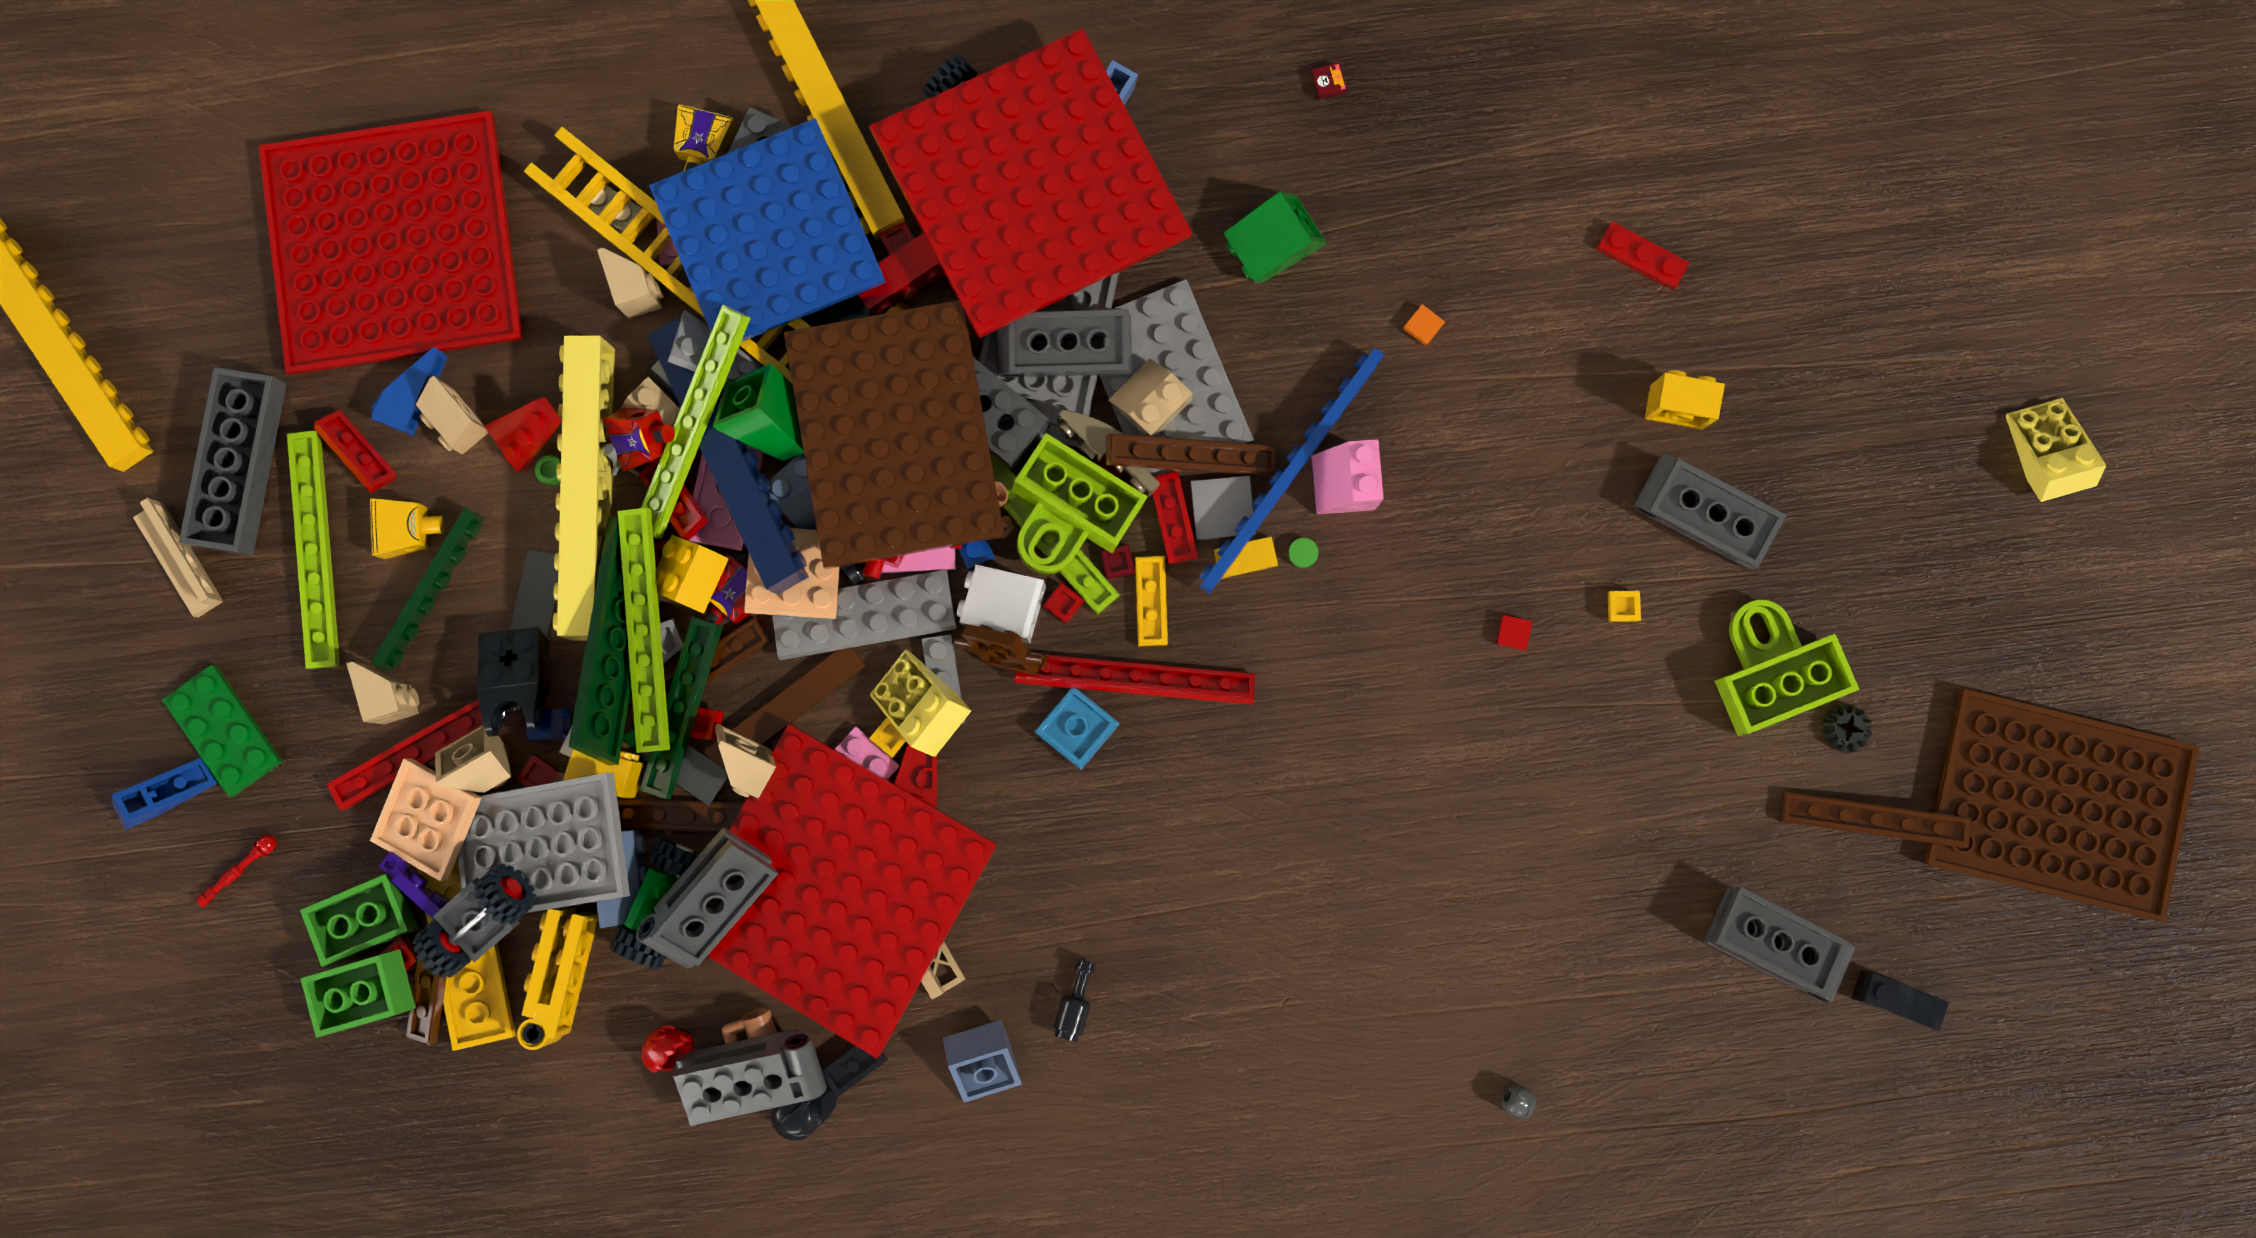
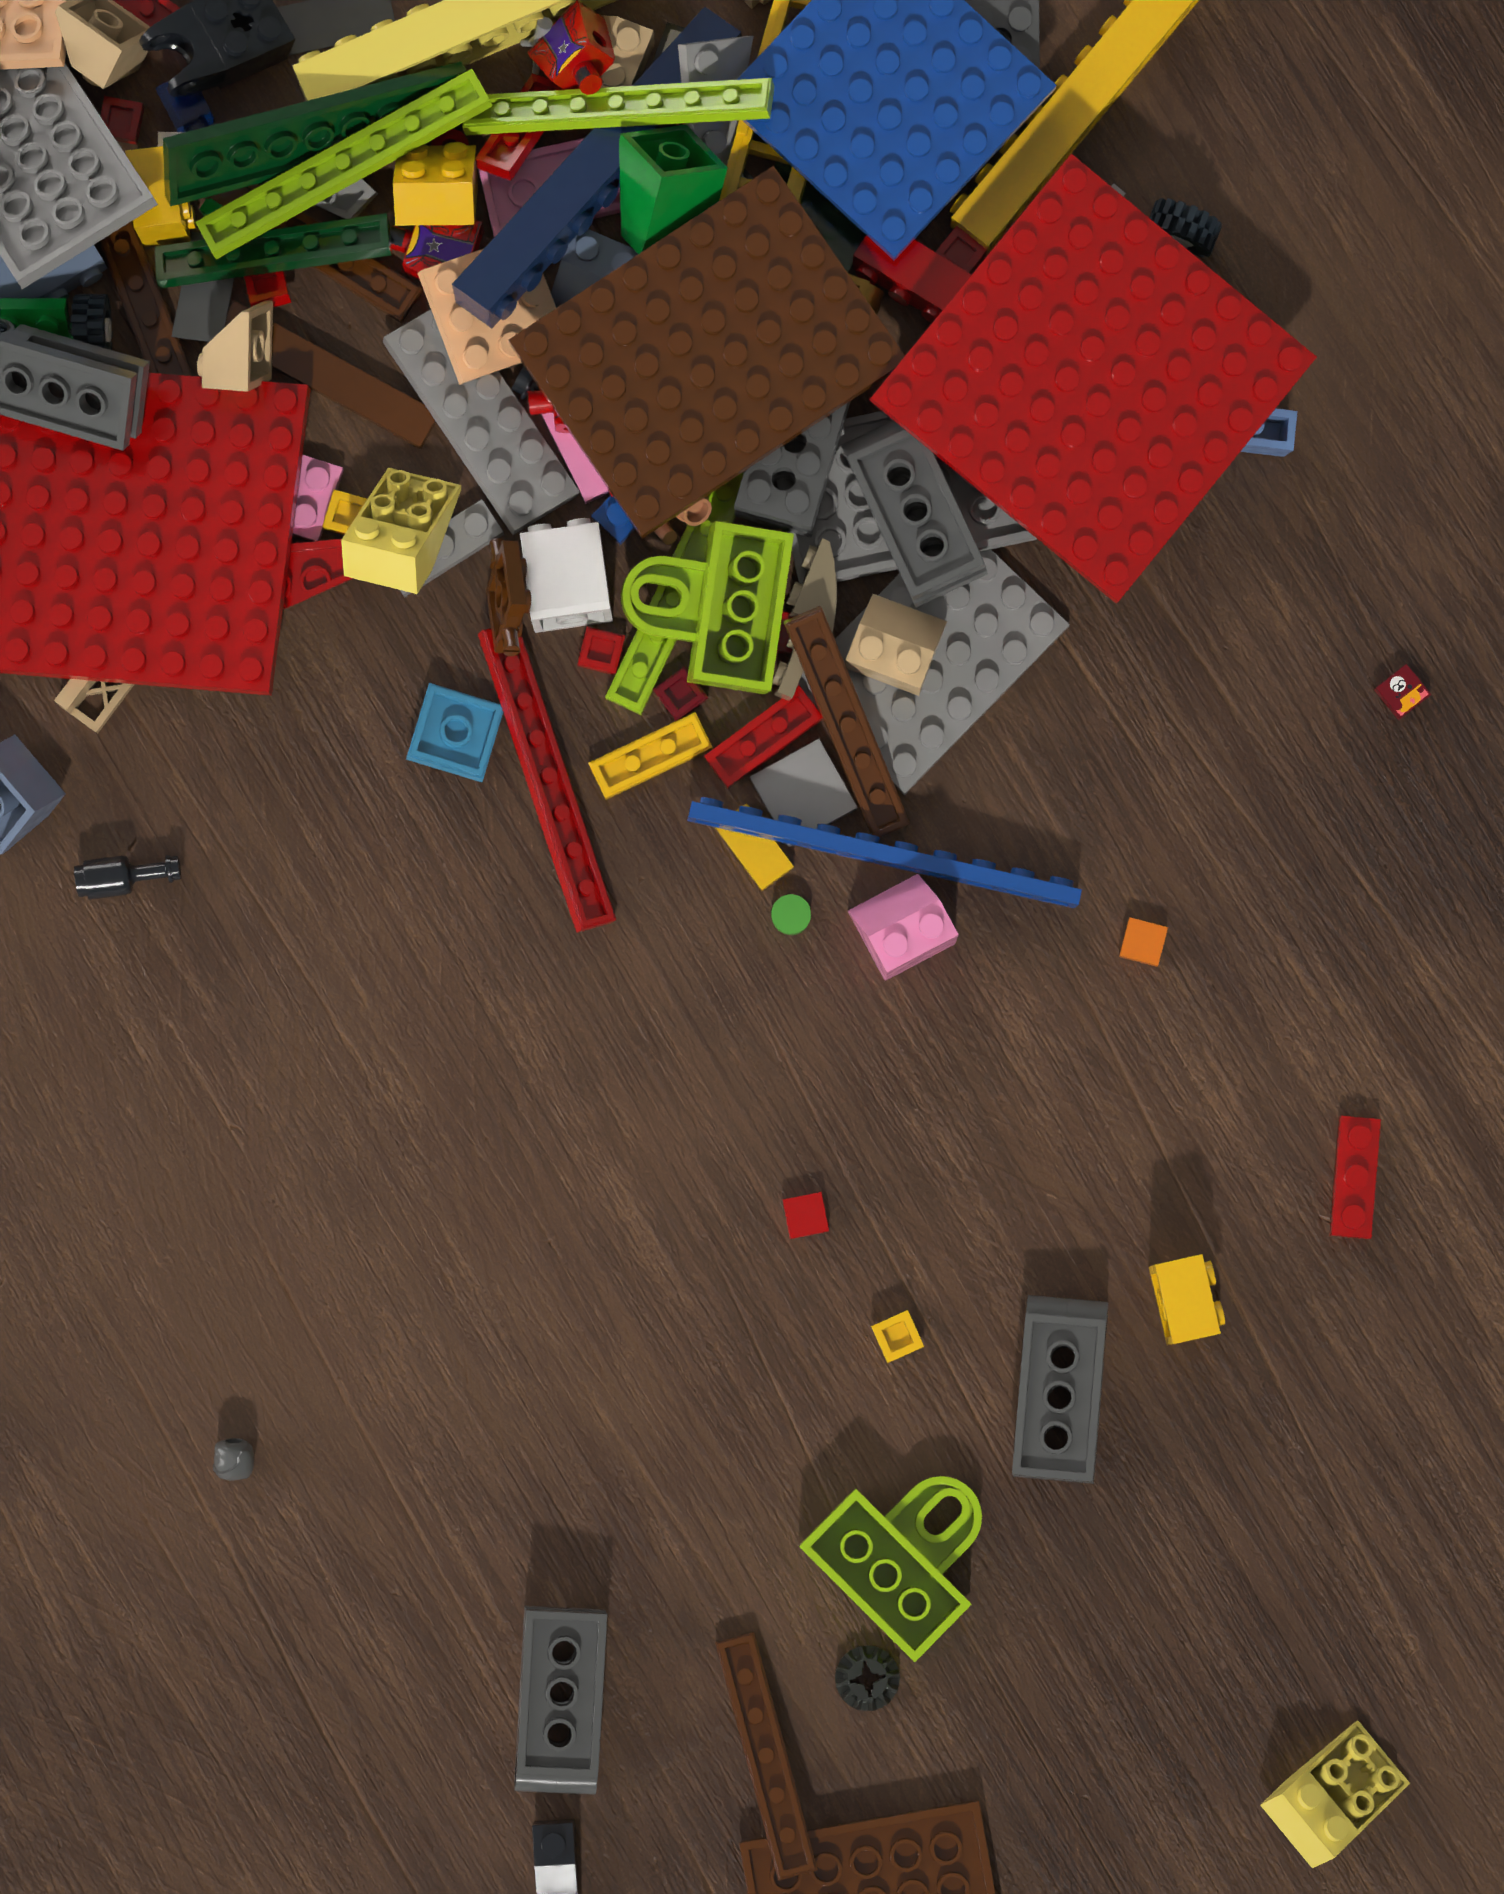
camera: 70 degrees right, 0 degrees up
green slope [1224,191,1327,283] -> none

